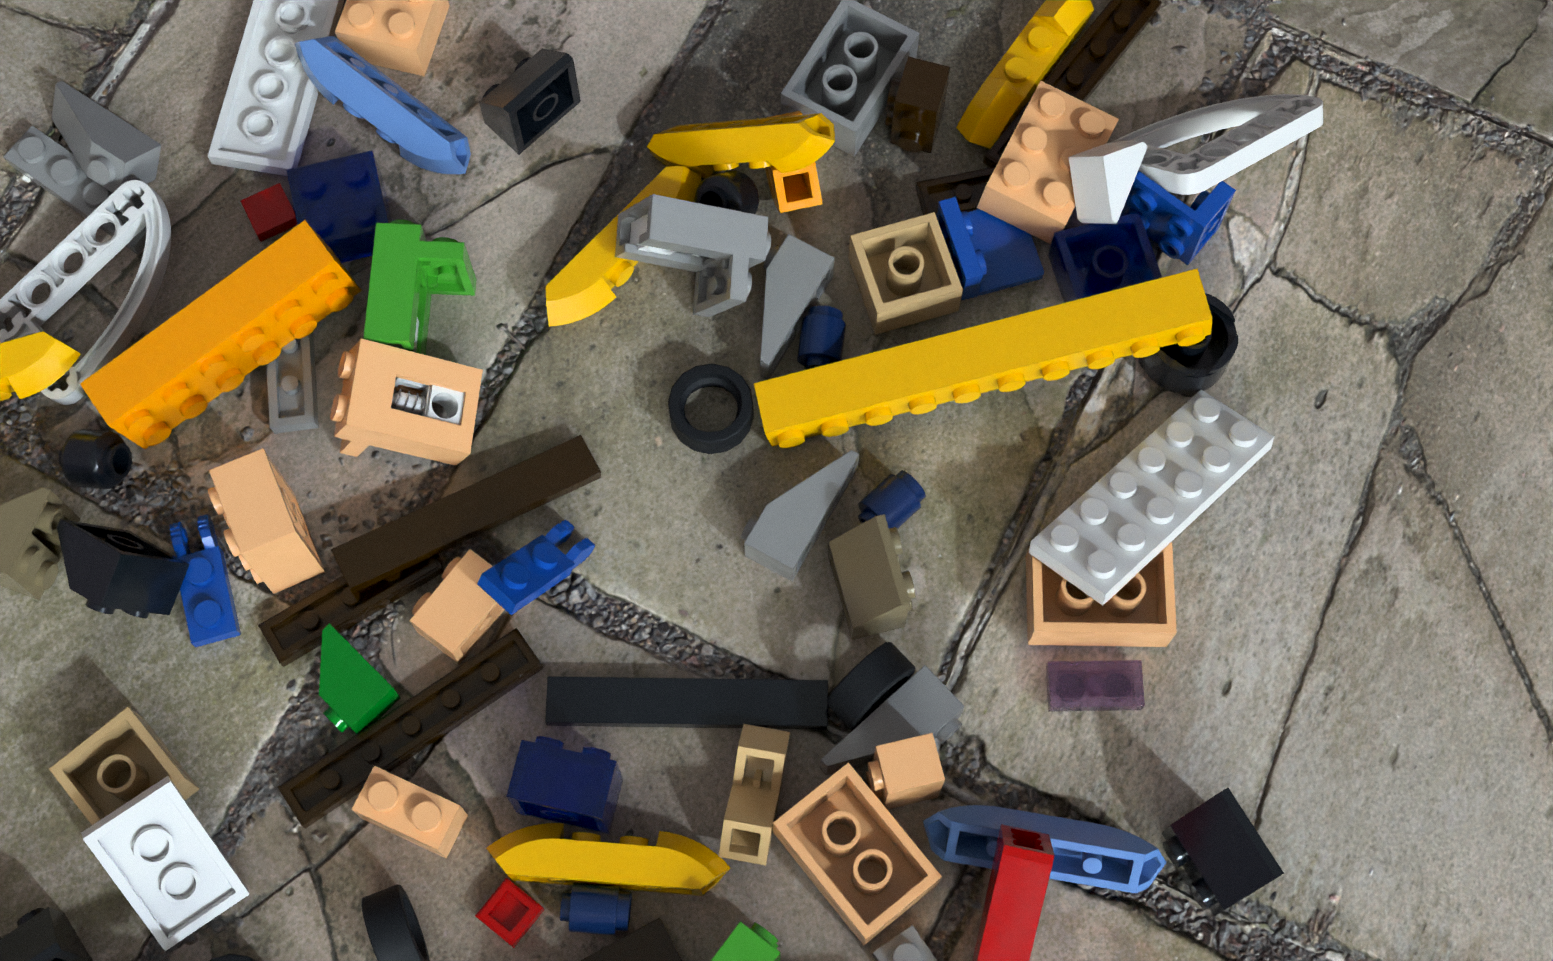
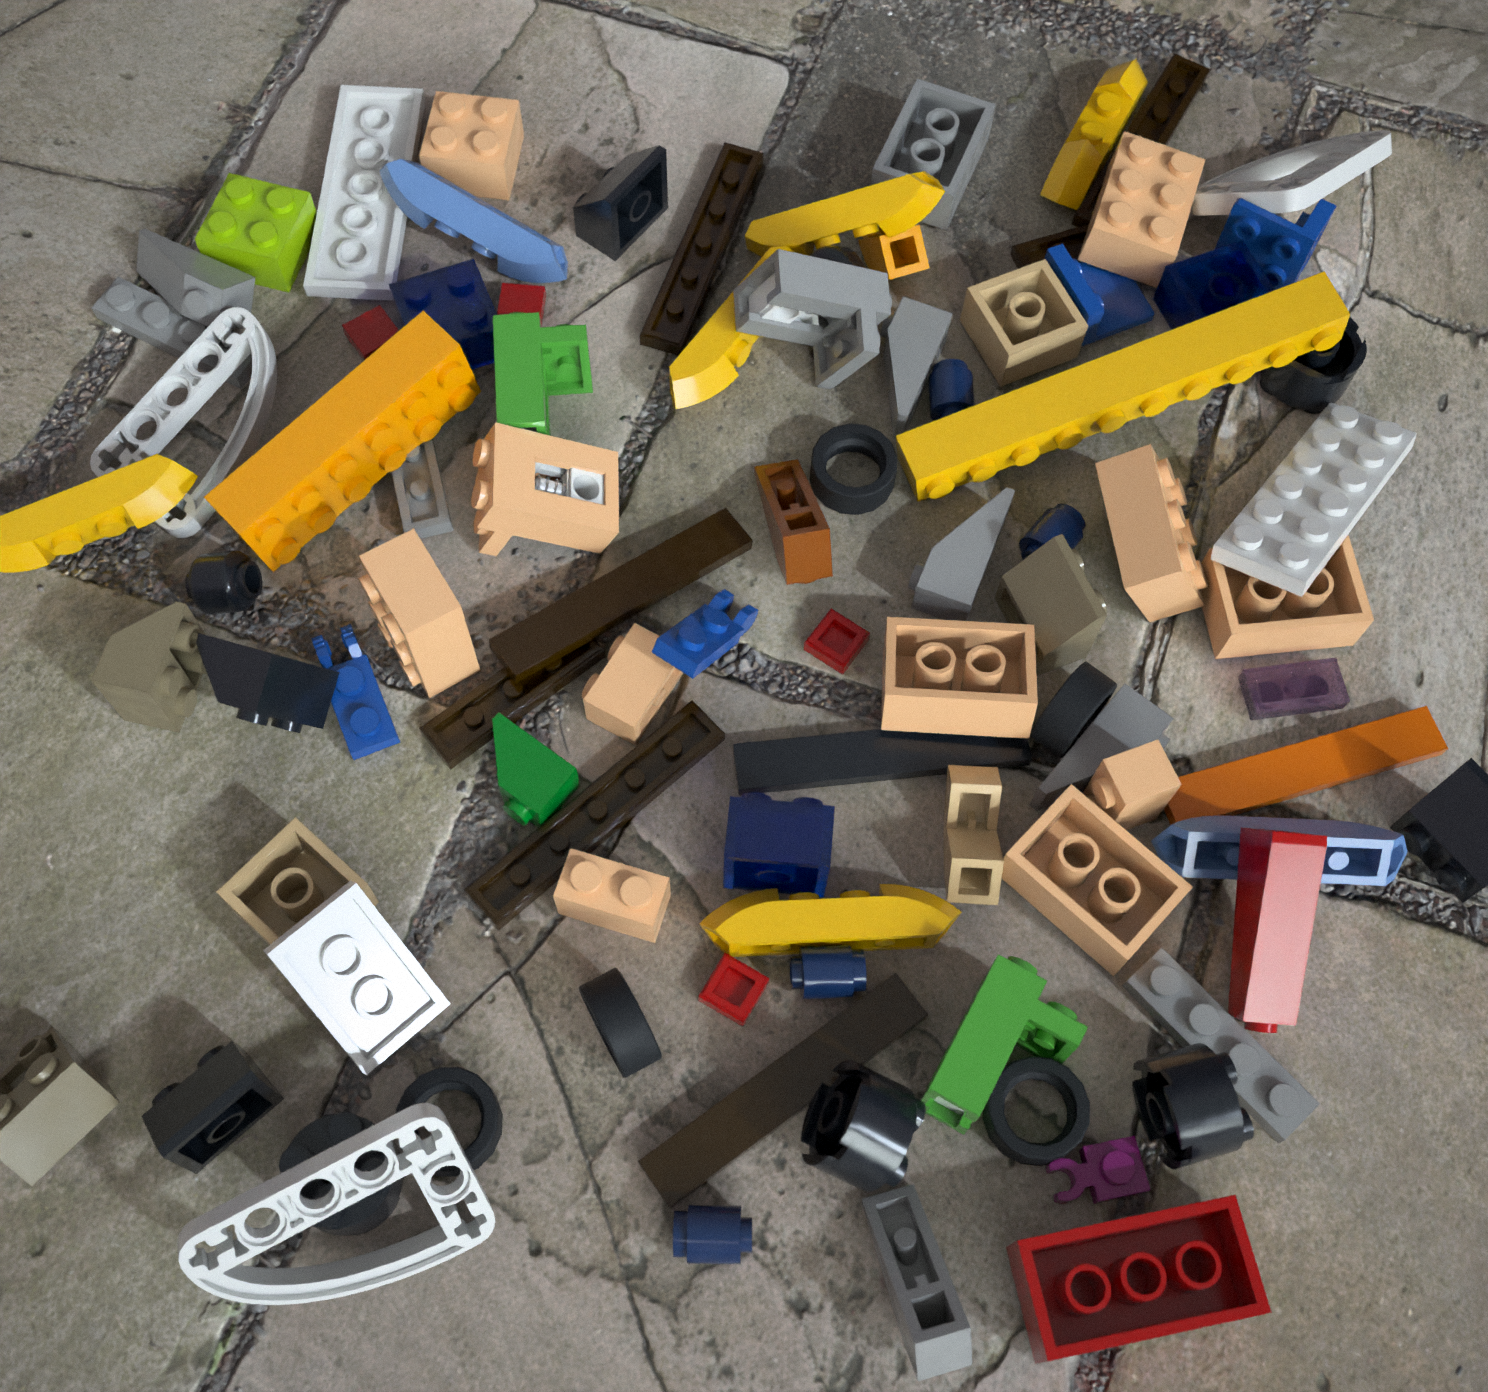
camera: 10 degrees left, 5 degrees down
dark brown brick [885,56,950,153] -> none
white slope [1068,142,1148,224] -> none
none -> lime brick [194,173,317,293]
none -> red tile [497,283,546,327]
none -> dark brown tile [640,142,764,356]
none -> dark orange slope [754,459,833,585]
none -> red tile [803,608,870,675]
none -> light nougat brick [881,617,1038,739]
none -> light nougat brick [1095,444,1208,623]
none -> orange tile [1164,706,1448,825]

